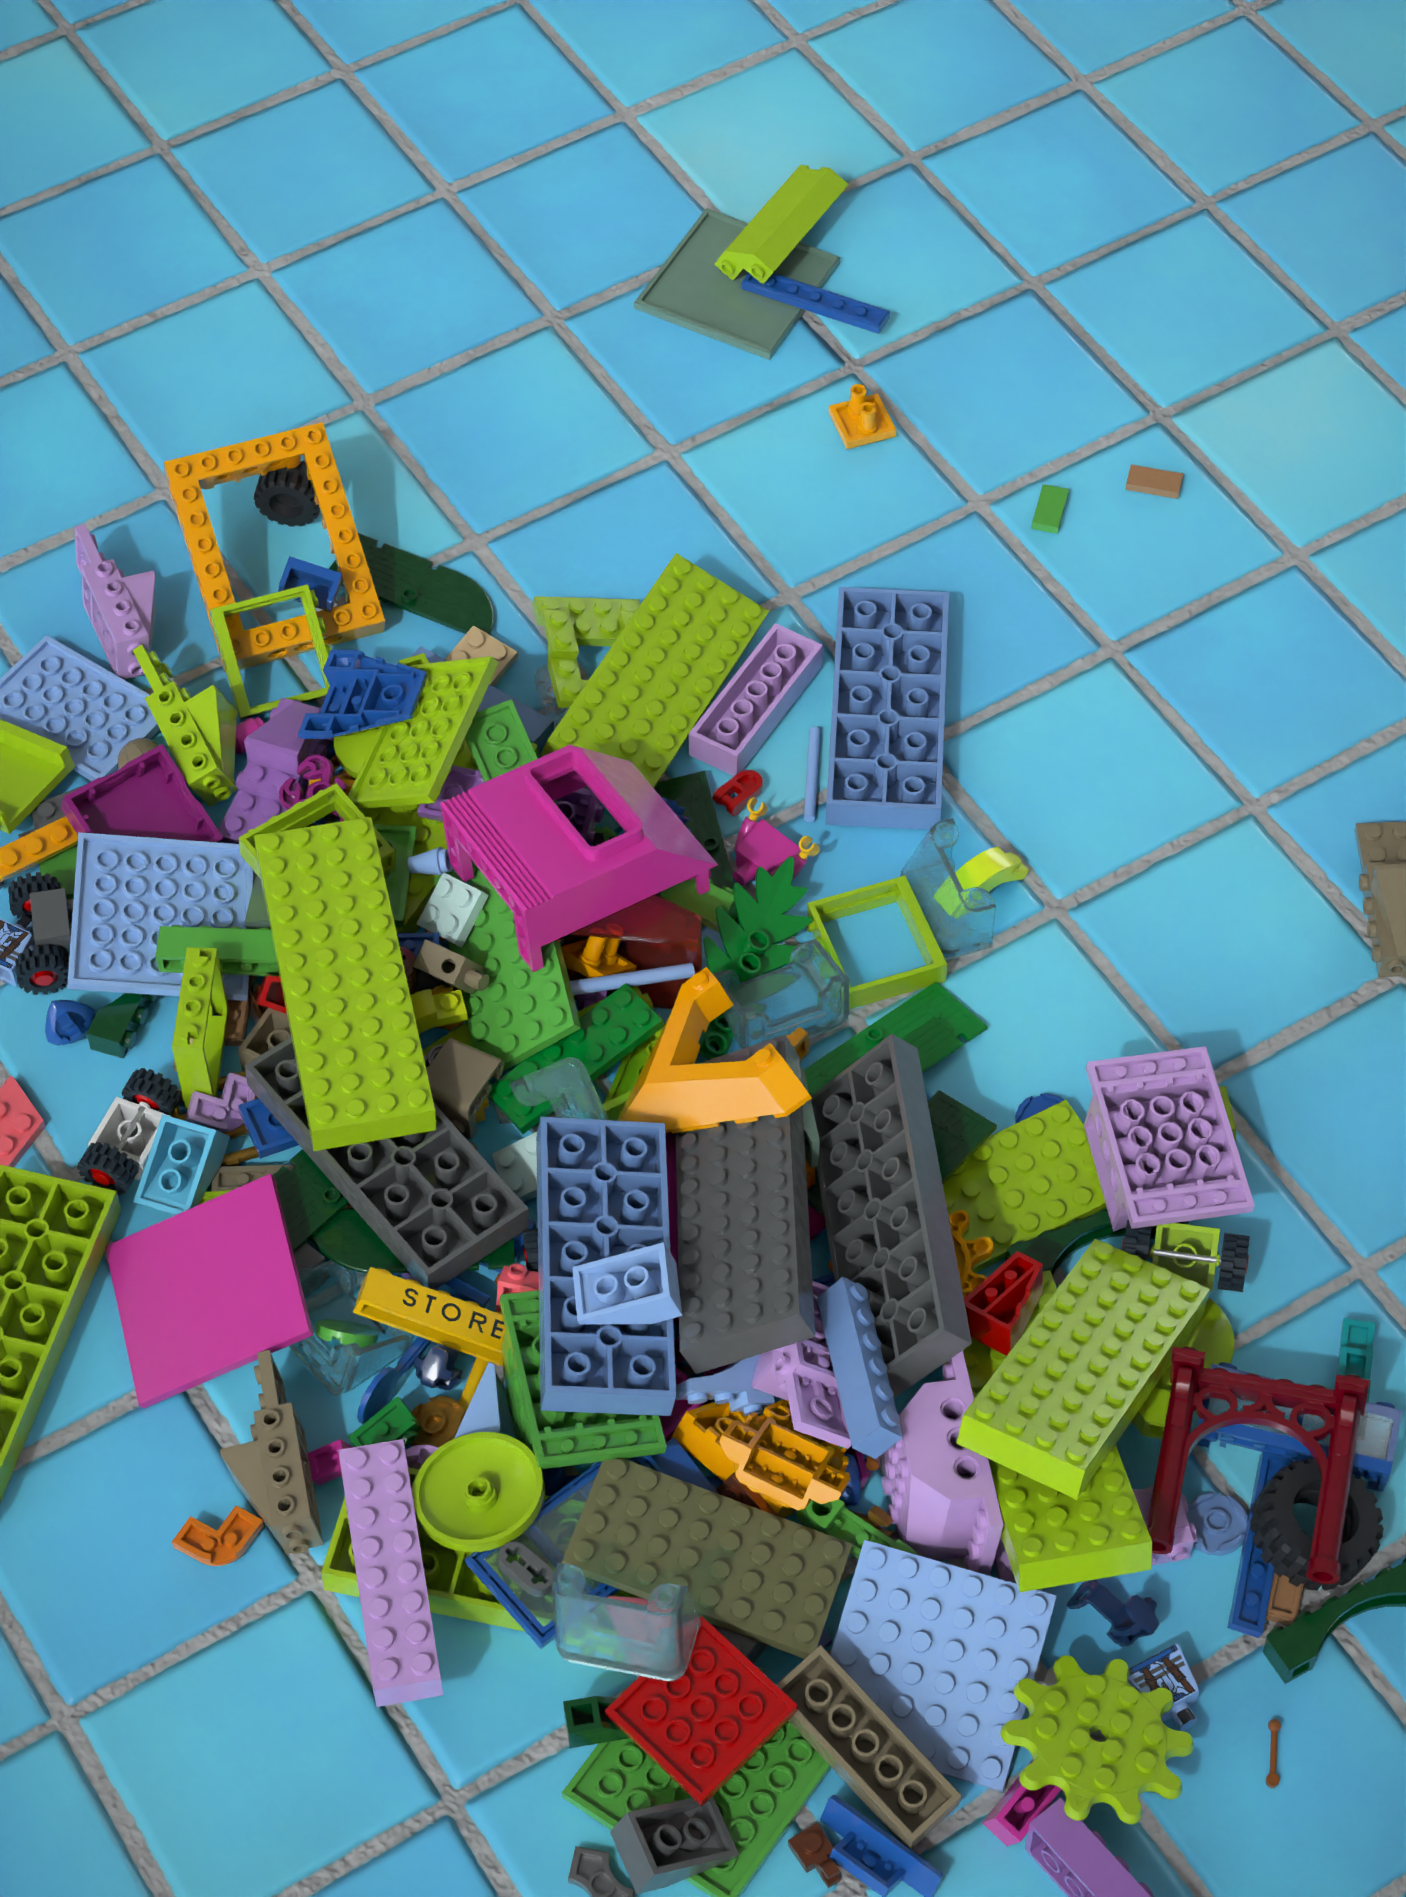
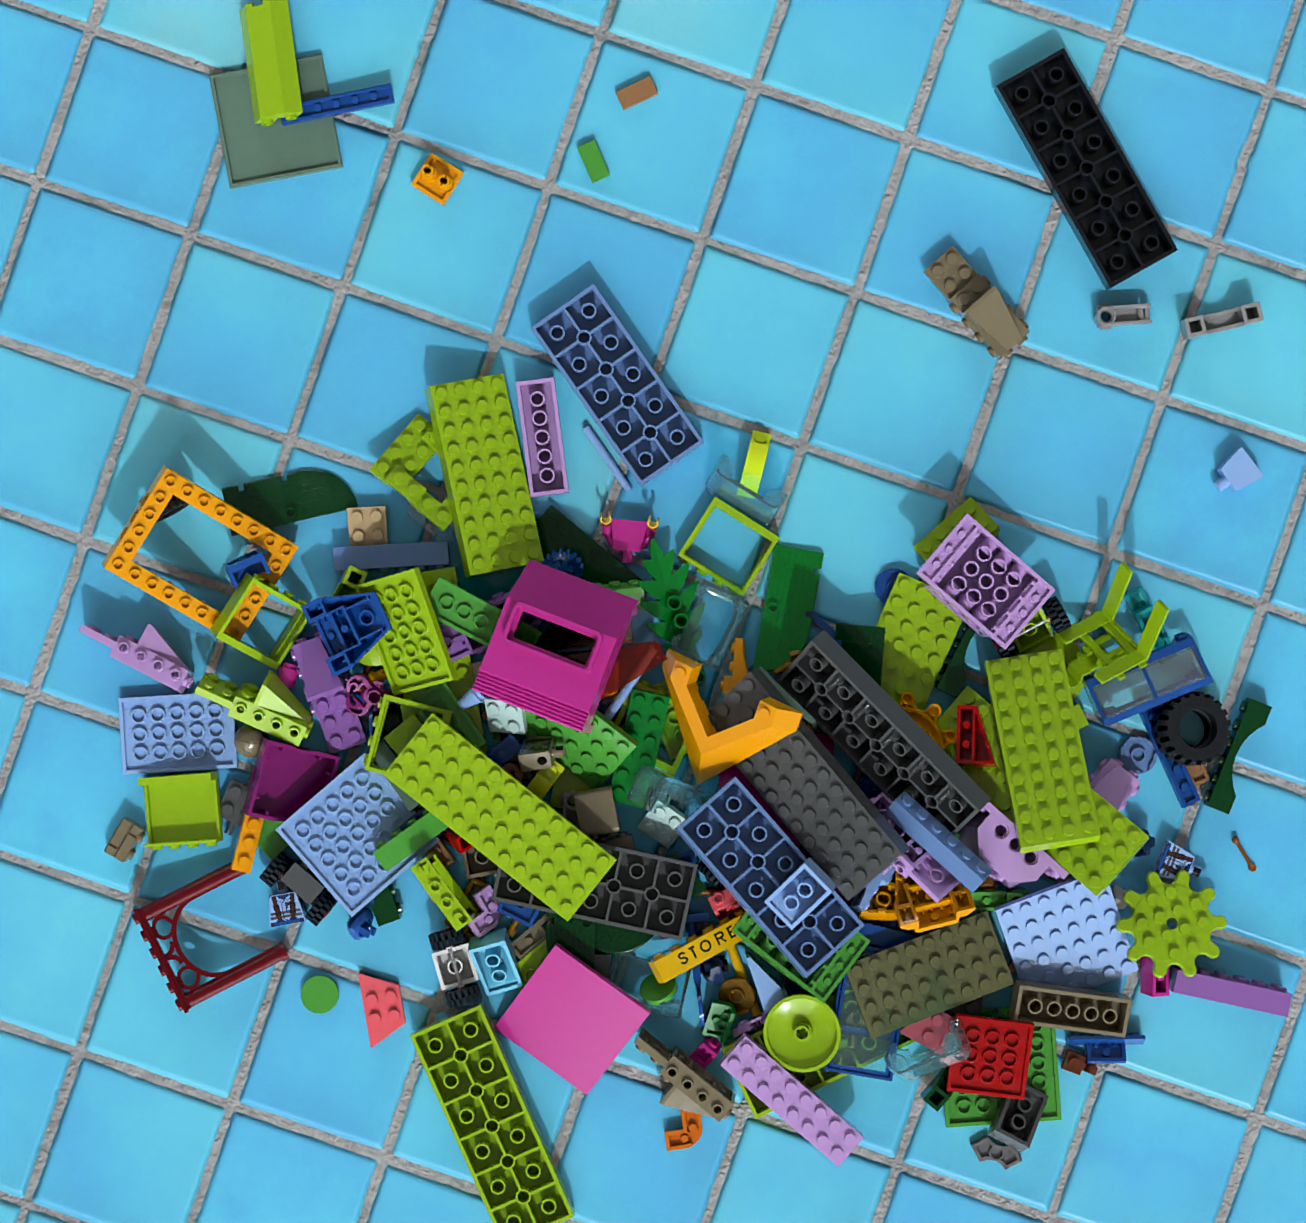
camera: 40 degrees left, 35 degrees up
dark grey beam [498,1541,554,1597] -> none
red plate [712,770,763,817] -> none
dark red arch [1146,1347,1370,1584] -> none
none -> lime piece [1058,562,1169,688]

